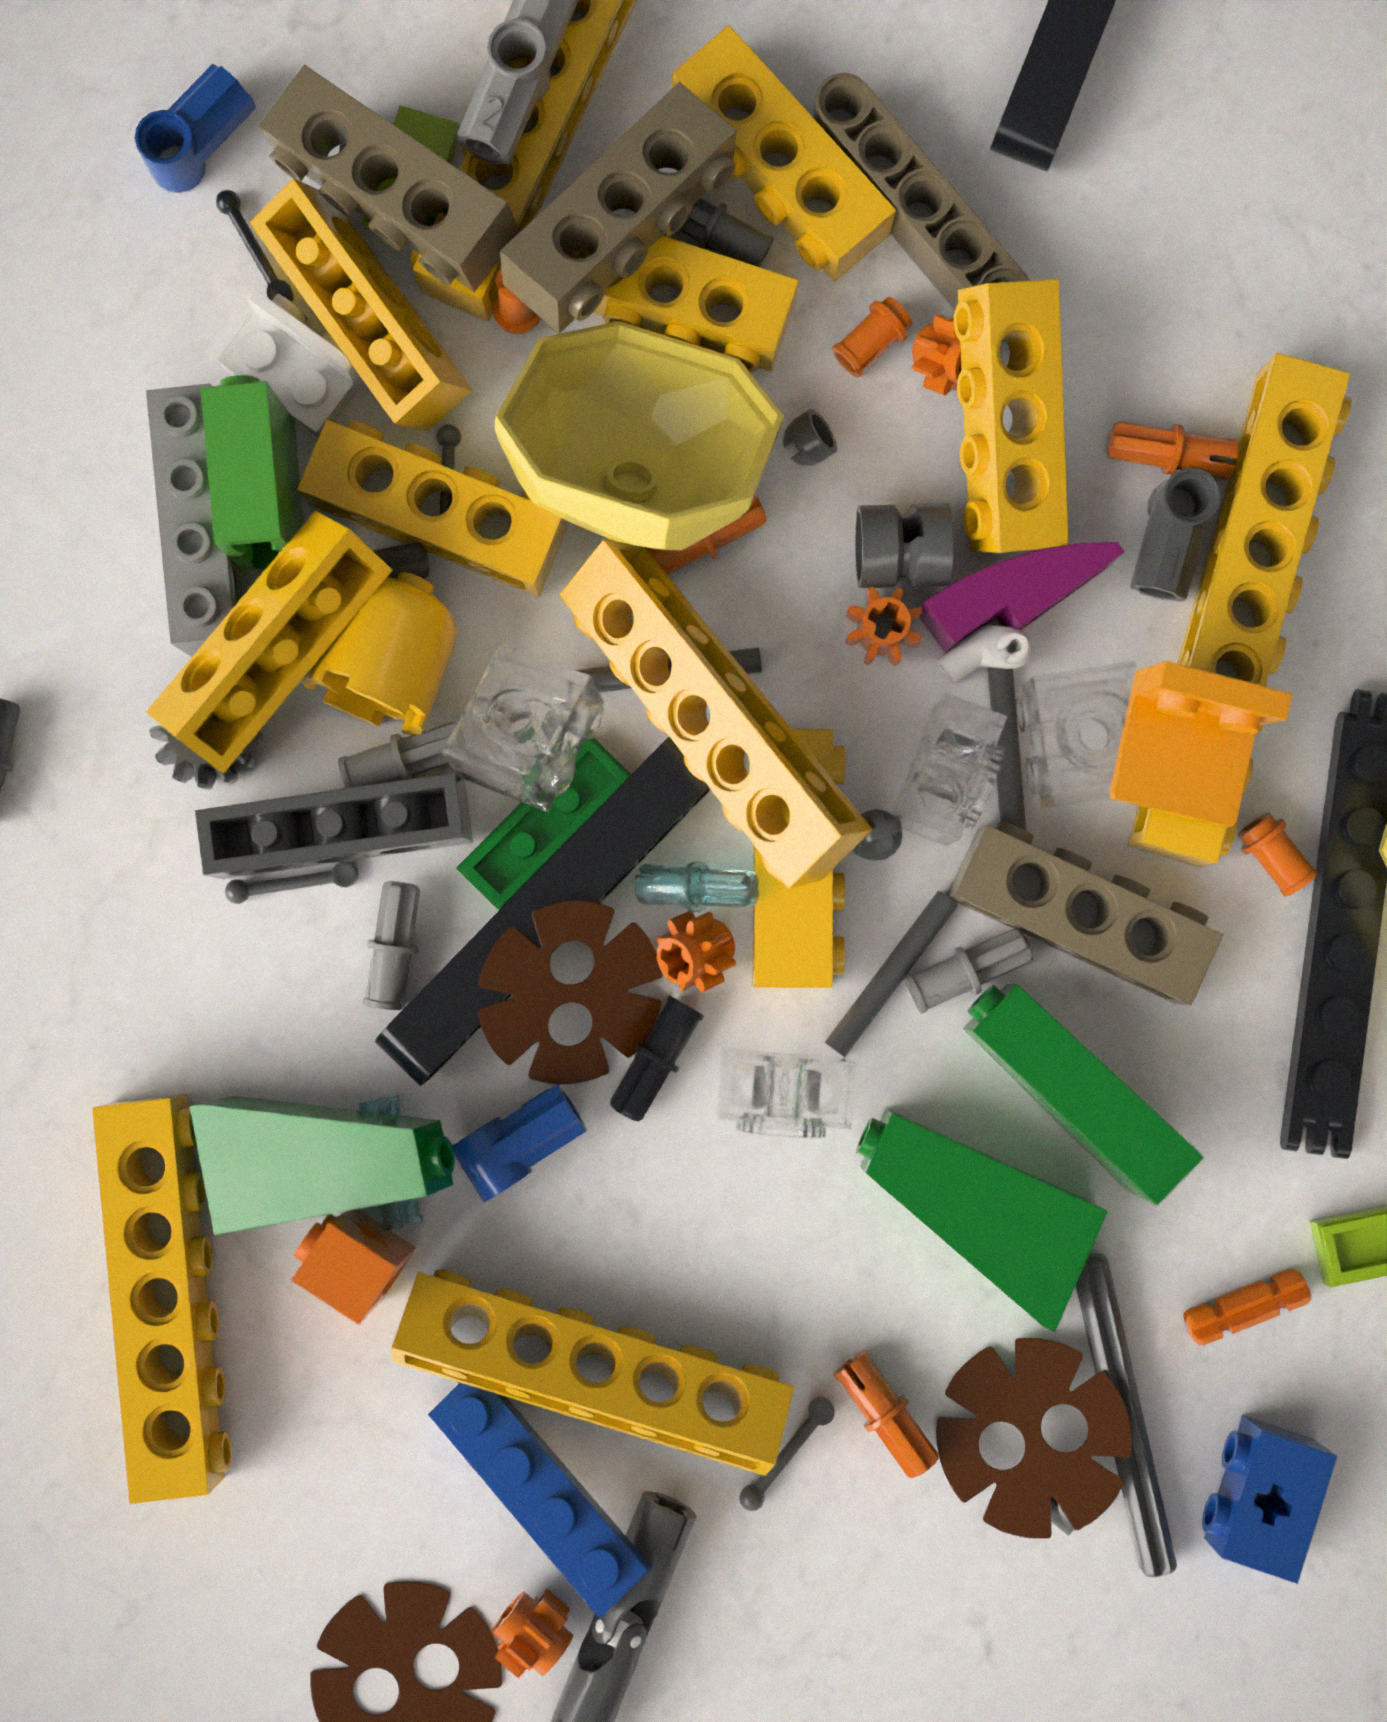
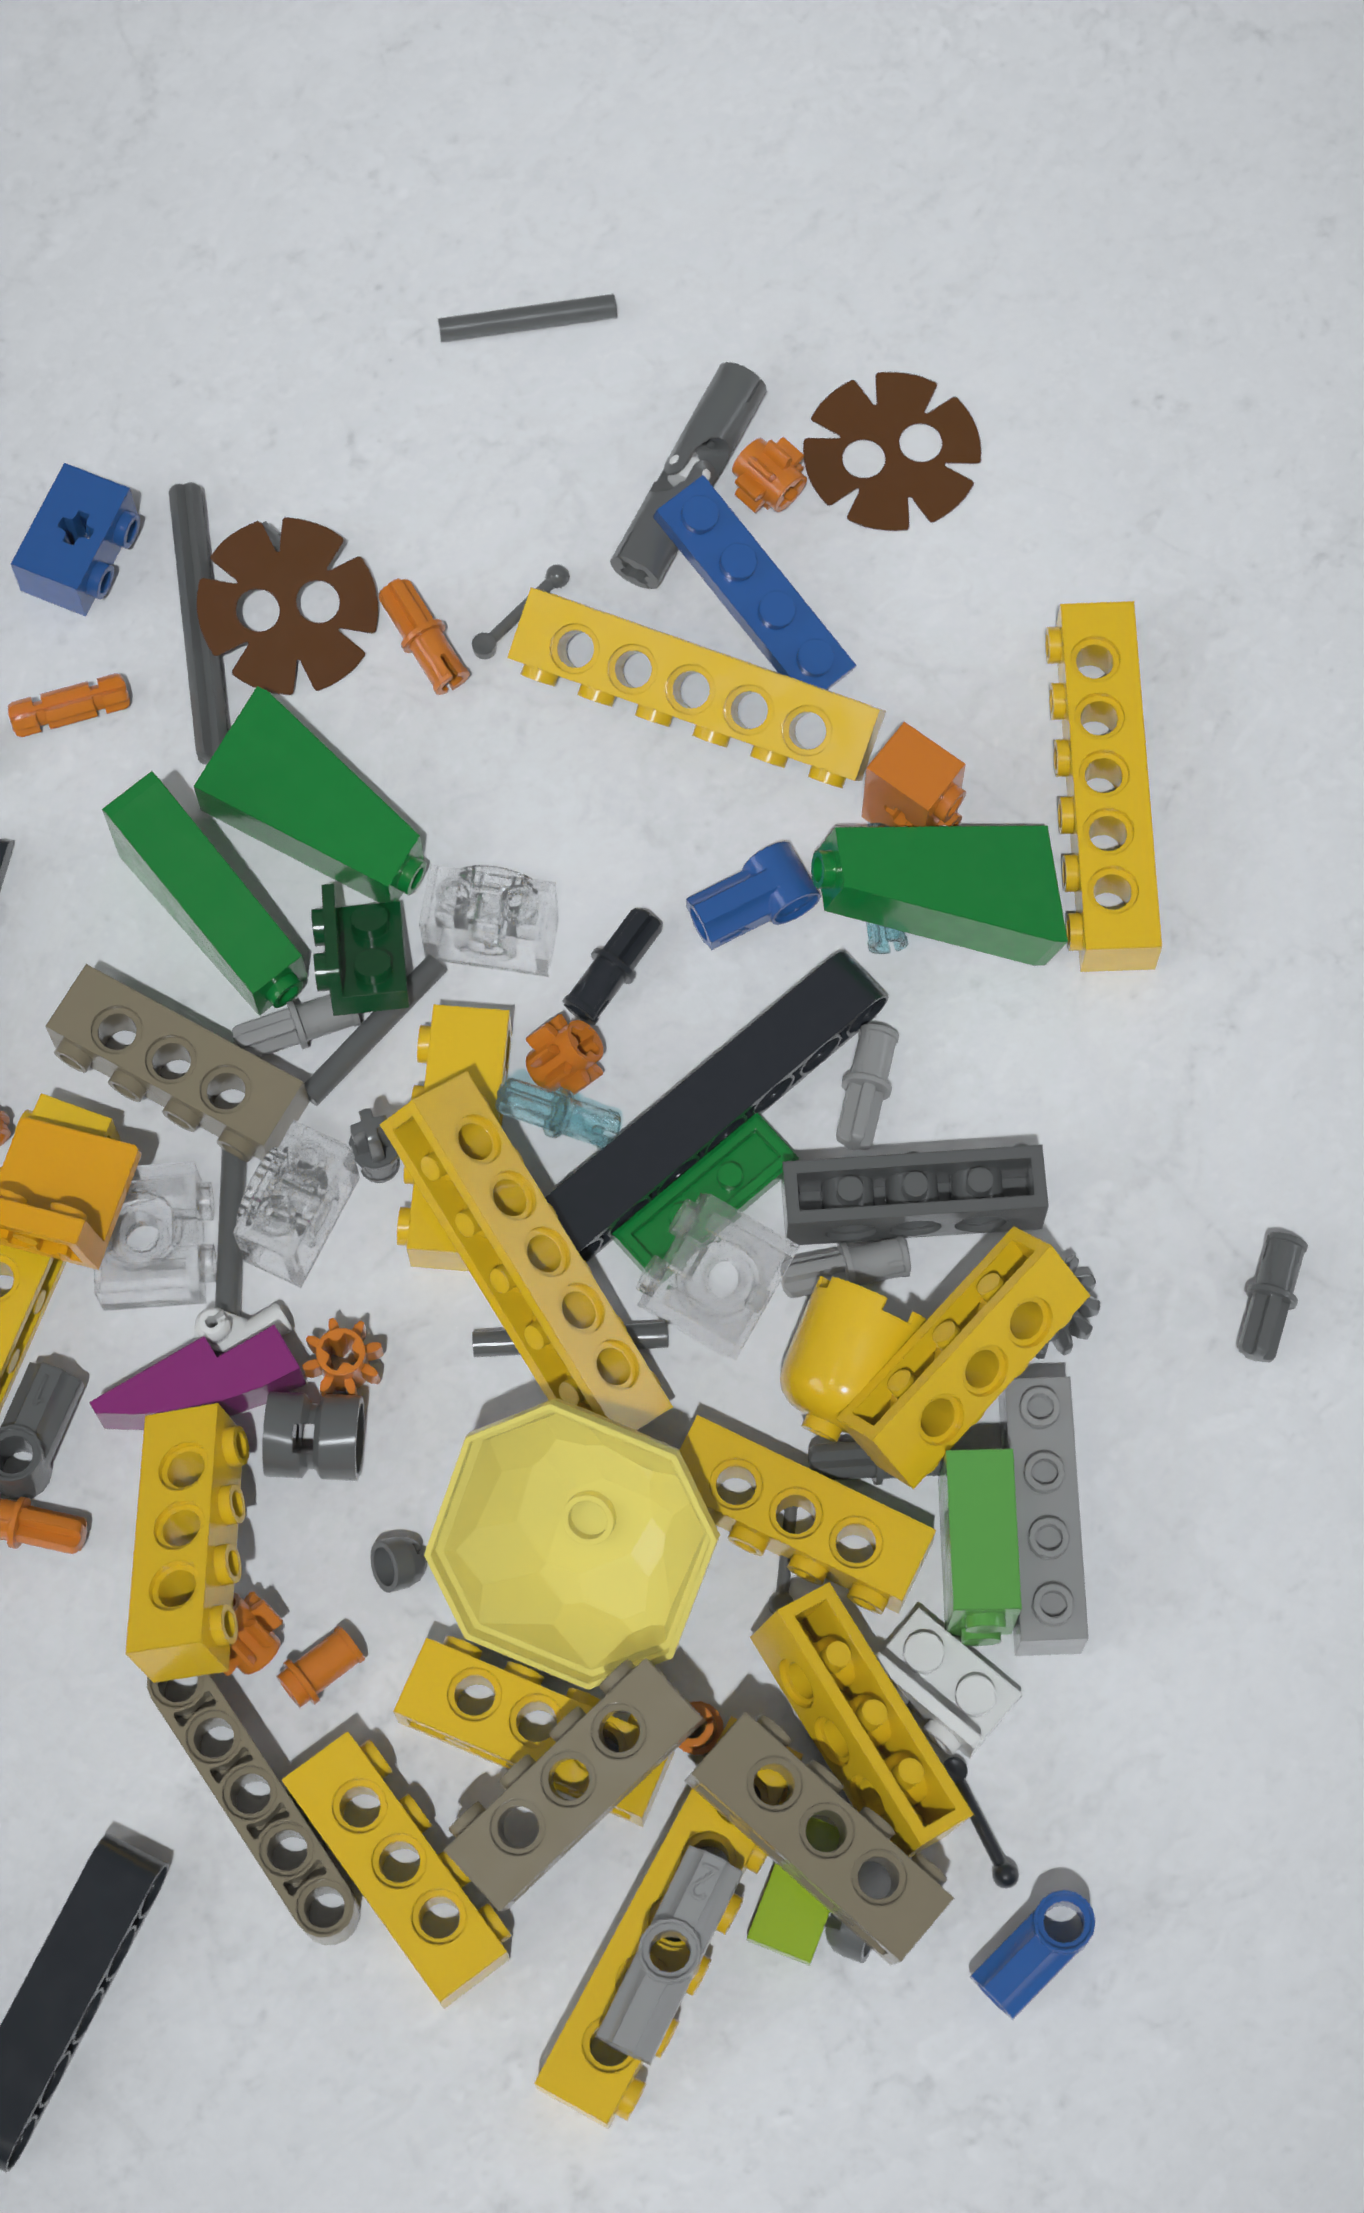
camera: 175 degrees left, 15 degrees down
reddish brown piece [478,901,662,1085] -> none
dark grey axle [679,198,774,267] -> none
none -> dark green bracket [311,883,410,1016]

